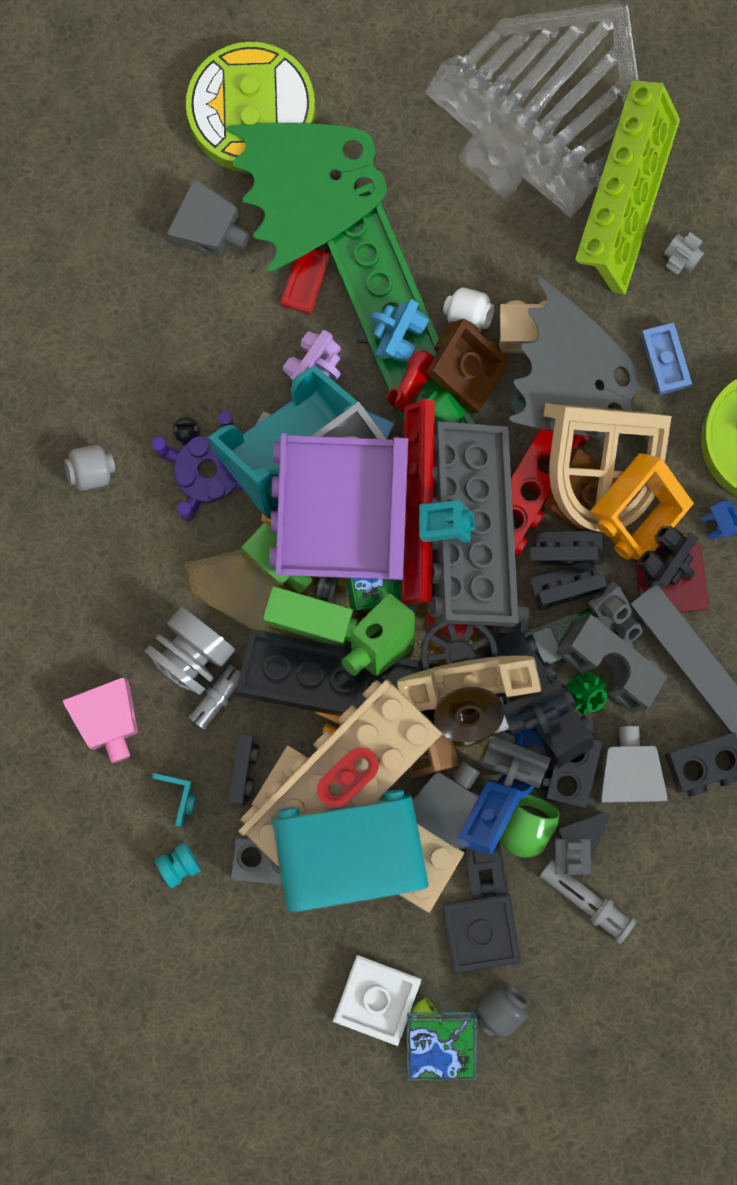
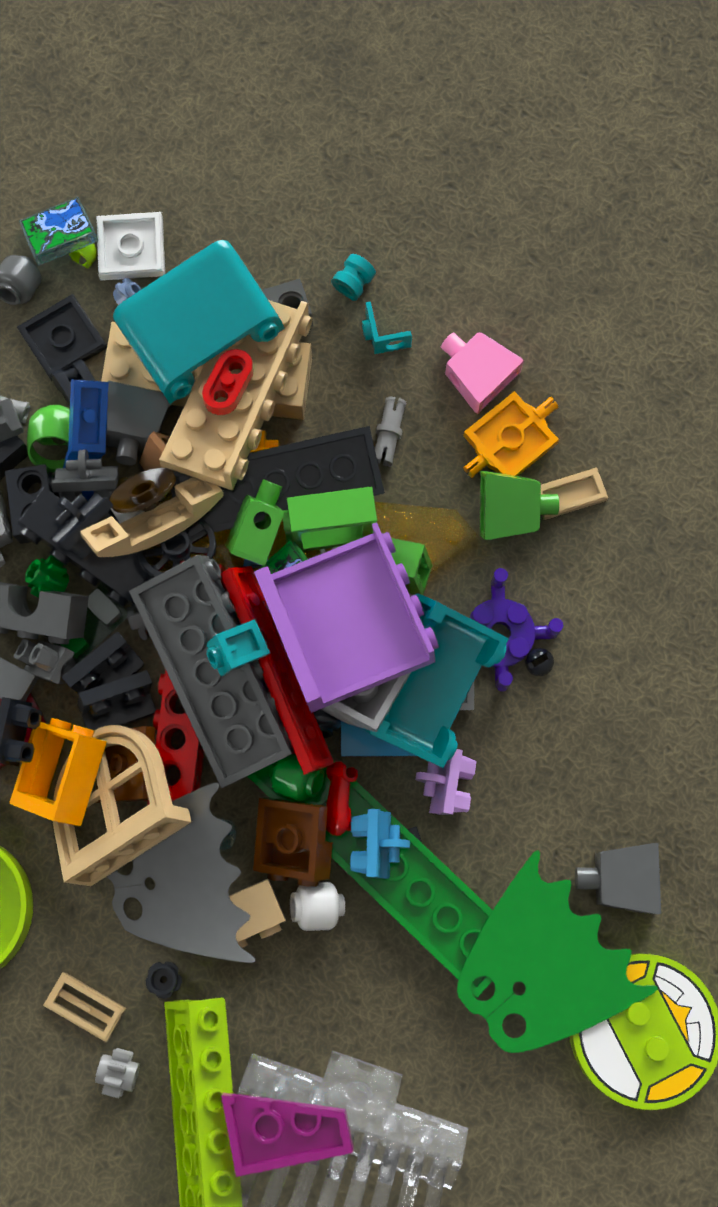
camera: 155 degrees right, 5 degrees down
light grey head [64,444,115,491] -> none
light grey wheel [144,606,236,695] -> none
black plate [228,734,260,805] -> none
red tile [280,249,331,315] -> none
medium blue plate [640,322,692,395] -> none
none -> tan tile [43,972,126,1042]
none -> sand blue plate [113,278,141,305]
none -> black plate [146,961,182,999]
none -> magenta wing [221,1092,354,1177]
none -> light orange plate [463,391,559,478]
none -> bright green torso [480,471,559,540]
none -> tan tile [541,468,608,520]

